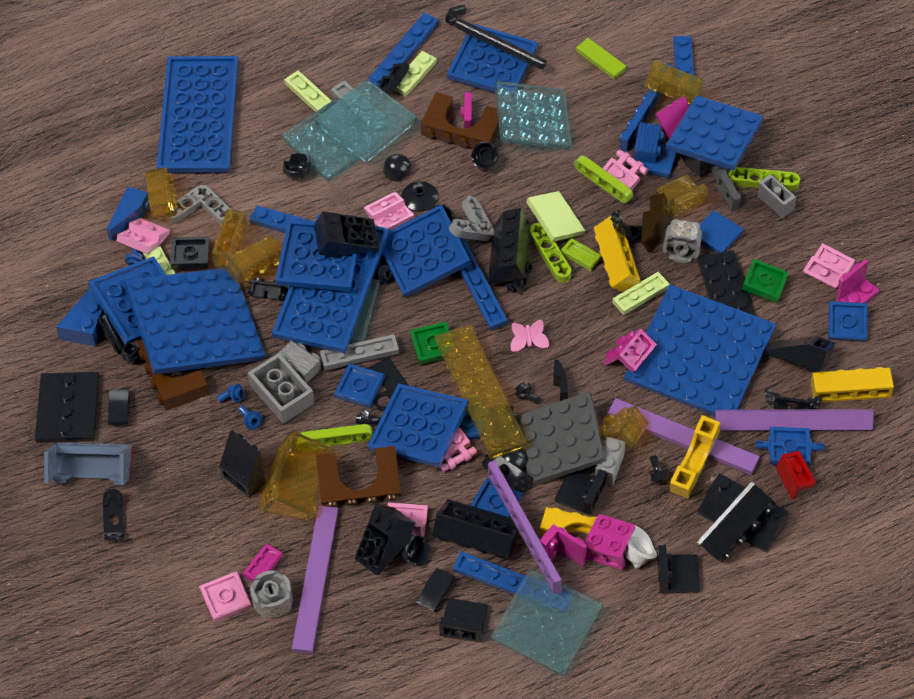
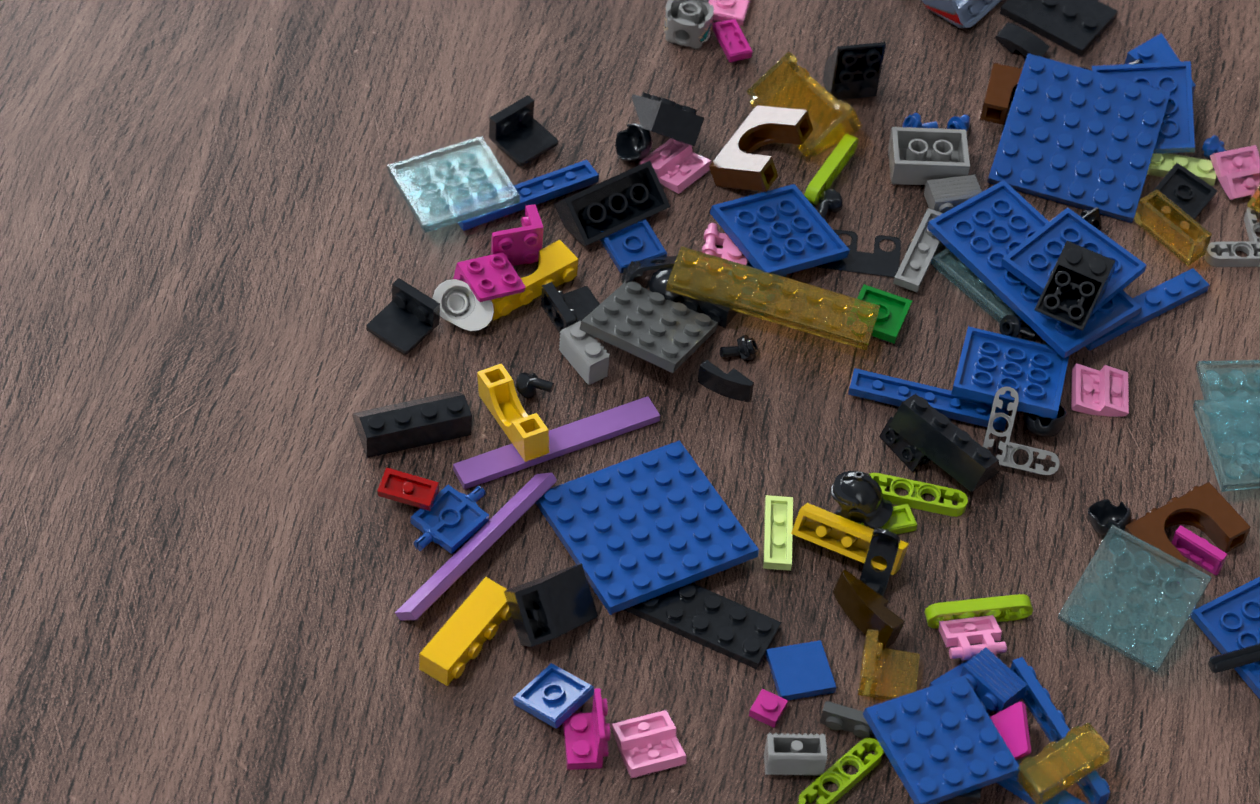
camera: 120 degrees right, 5 degrees down
clear yellow brick [225,234,283,284] -> none
black hair [283,153,310,180] -> none
medium lavender tile [292,506,339,654] -> none
blue tile [334,363,385,408] -> none
black hair [383,154,412,182] -> none
black dish [402,181,438,212] -> none
black slope [416,568,455,612] -> none
medium lavender tile [488,461,561,594] -> none
bright pink piece [511,320,549,352] -> none
yellowish green tile [526,191,585,242] -> none
lime tile [576,38,627,80] -> none
clear yellow bracket [599,405,649,448] -> none
dark pink bracket [603,328,657,372] -> none
light grey brick [663,219,703,263] -> none
black slope [697,482,775,563] -> none
green plate [742,258,789,303] -> none
black piece [764,388,822,410] -> none
none -> dark pink plate [749,689,788,728]
none -> black helmet [831,471,893,529]

